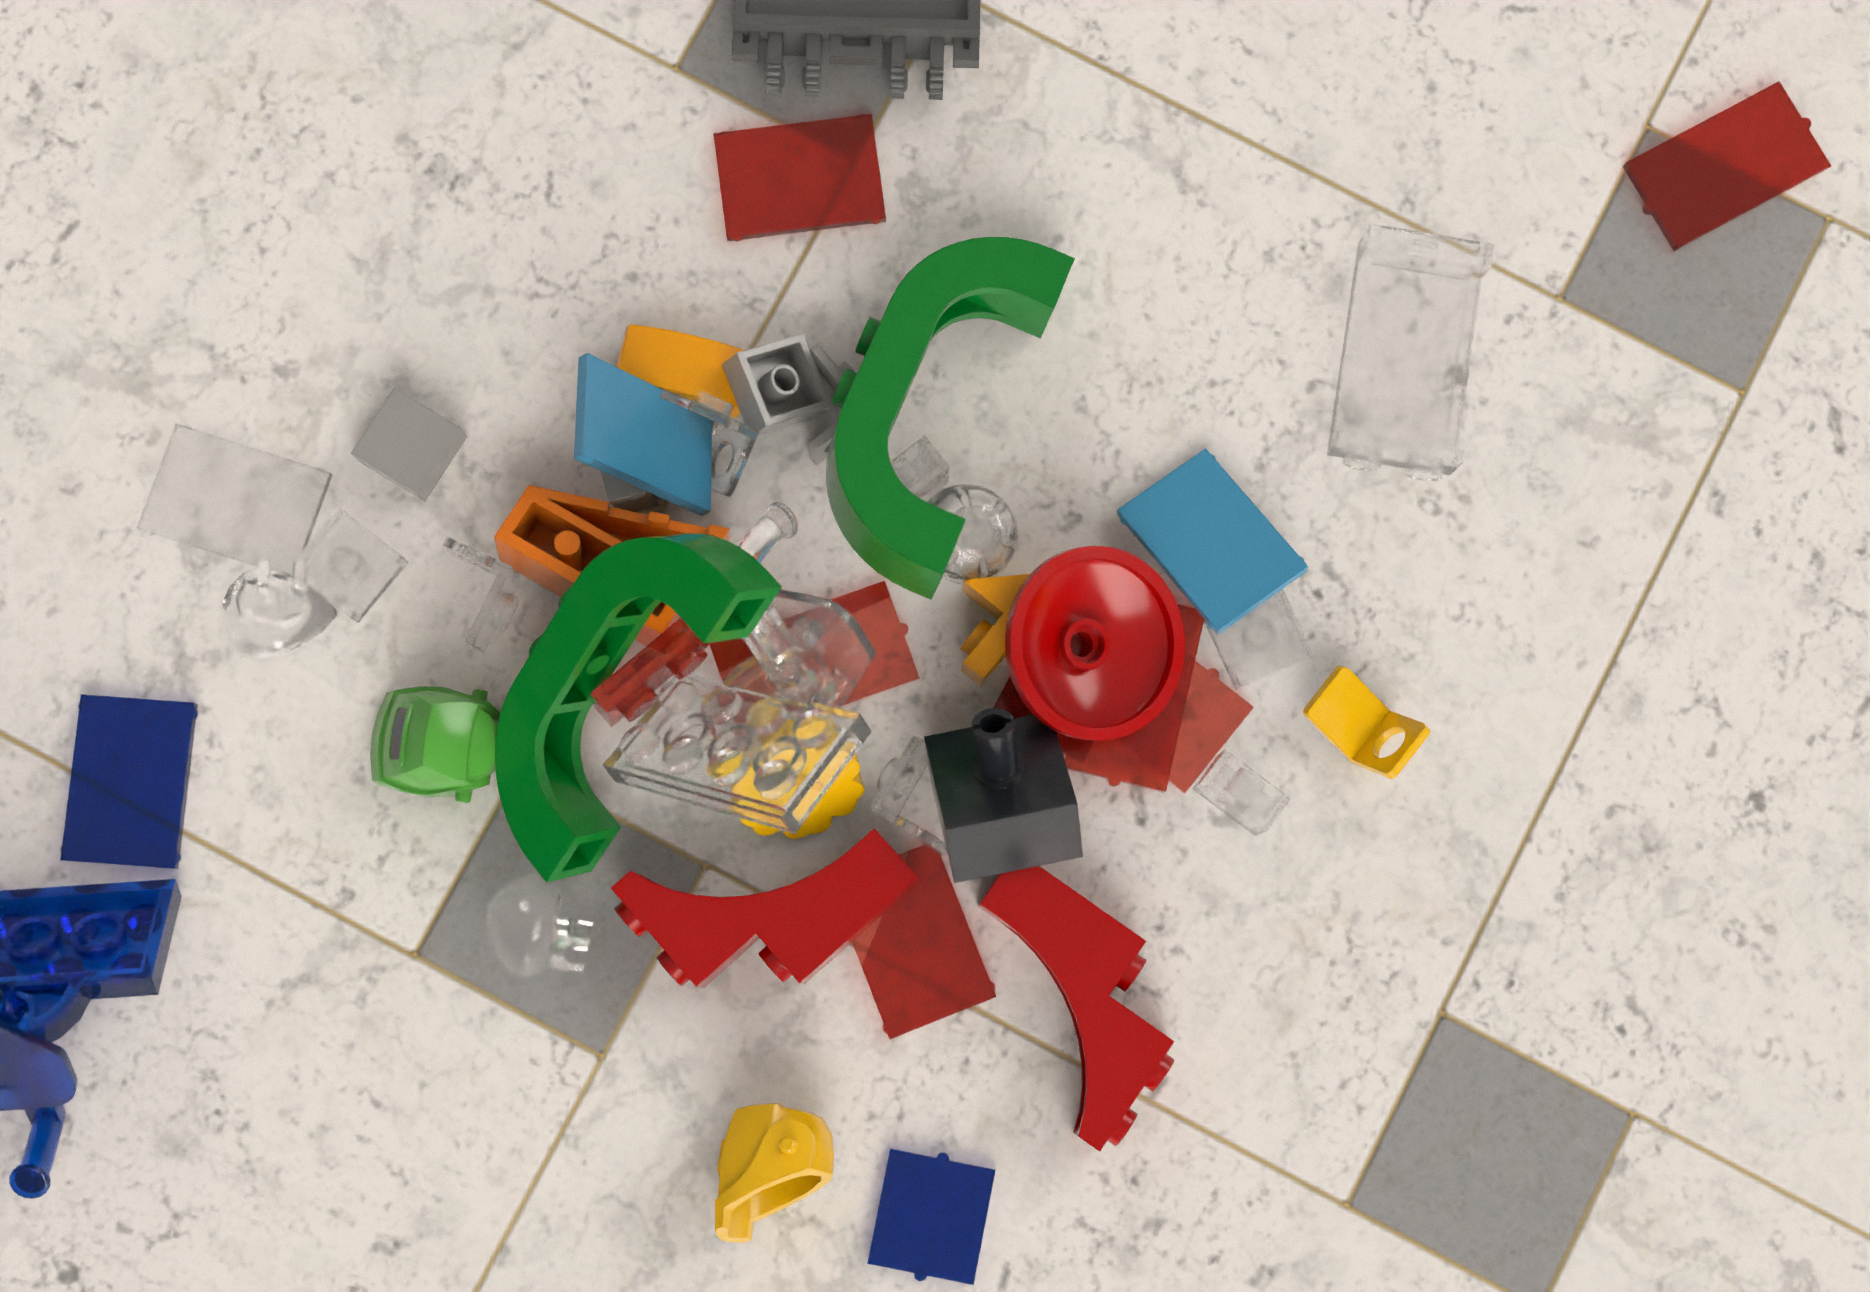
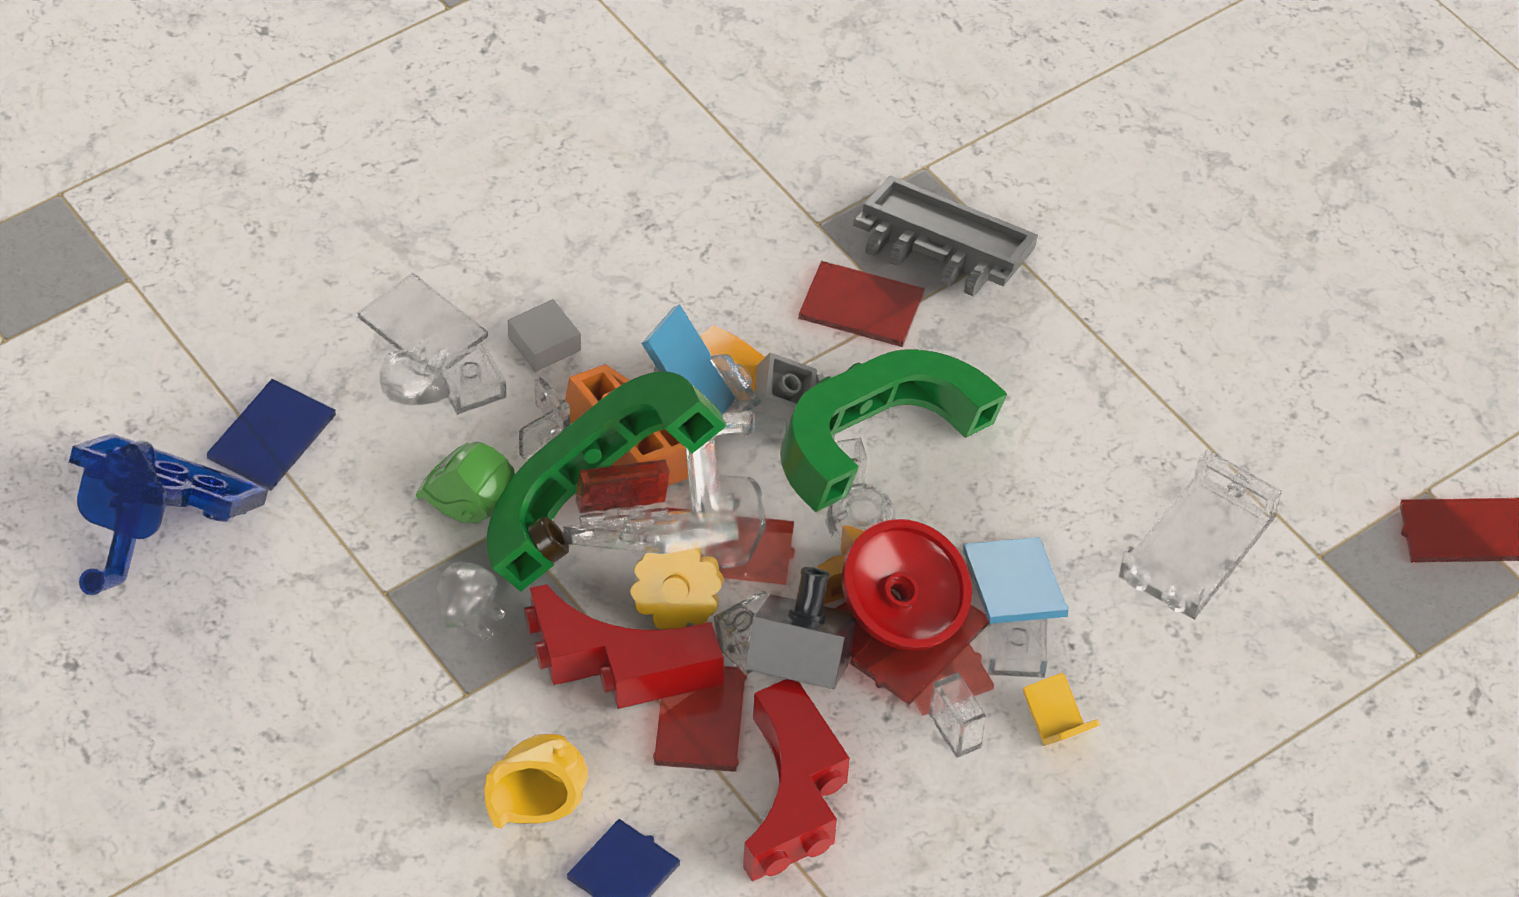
camera: 30 degrees right, 30 degrees down
none -> dark brown tile [528,517,569,563]

